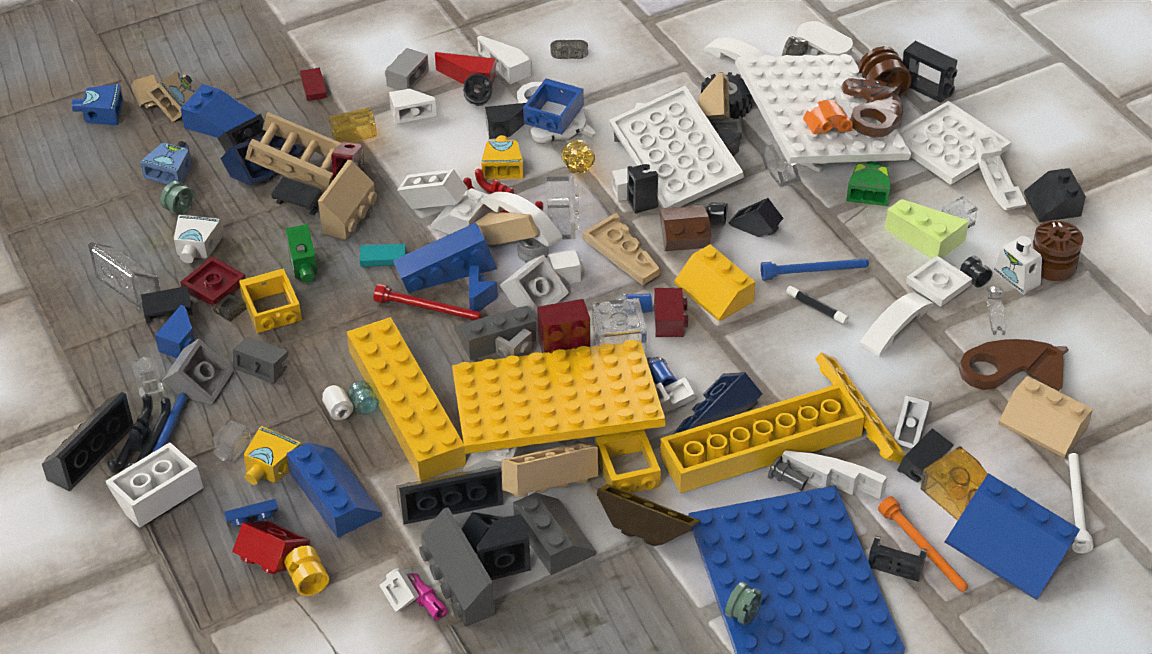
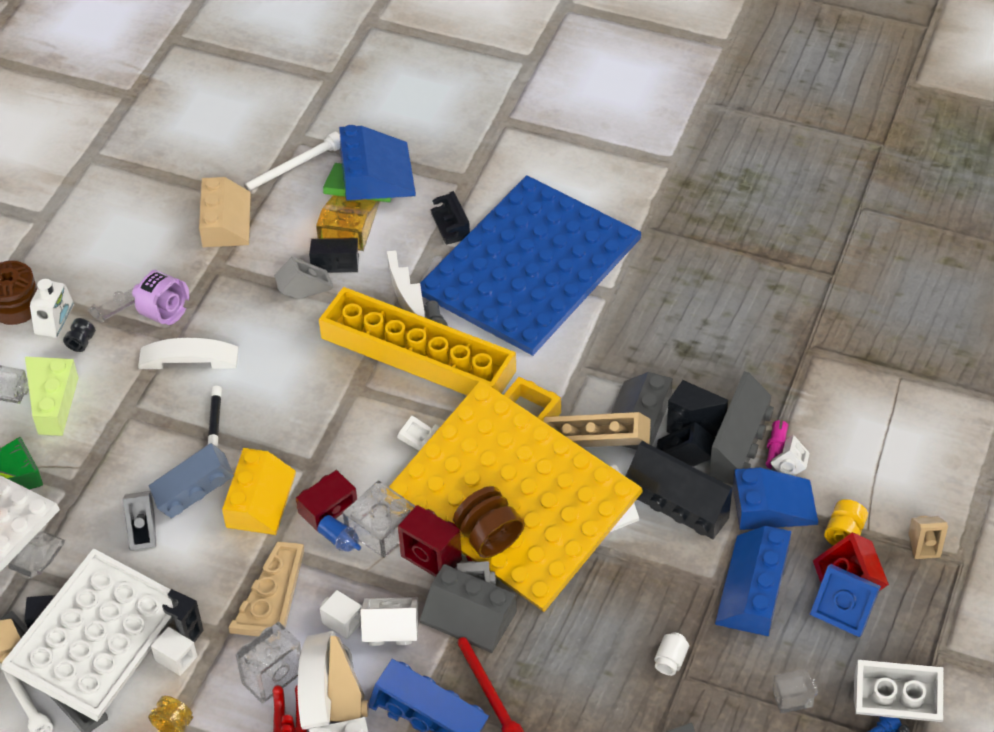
camera: 130 degrees left, 5 degrees up
yellow torso [244,426,301,485] -> none
yellow brick [347,317,466,481] -> none
clear light blue wheel [348,381,379,415] -> none
blue slope [469,266,498,312] -> none
dark brown wedge [597,484,701,546] -> none
blue piece [647,357,677,387] -> none
reddish brown slope [659,205,712,251] -> none
dark blue wedge [673,372,763,434] -> none
black piece [694,202,728,225] -> none
sand green wheel [725,582,763,625] -> none
blue piece [760,259,869,280] -> none
yellow plate [815,352,906,463] -> none
orange piece [878,496,968,592] -> none
white plate [906,256,972,307] -> none
reddish brown animal [959,339,1069,392] -> none
none -> lavender brick [132,270,189,325]
none -> sand blue brick [148,443,234,519]
none -> reddish brown wheel [453,486,525,558]
none -> blue slope [733,468,818,530]
none -> tan slope [908,516,948,559]

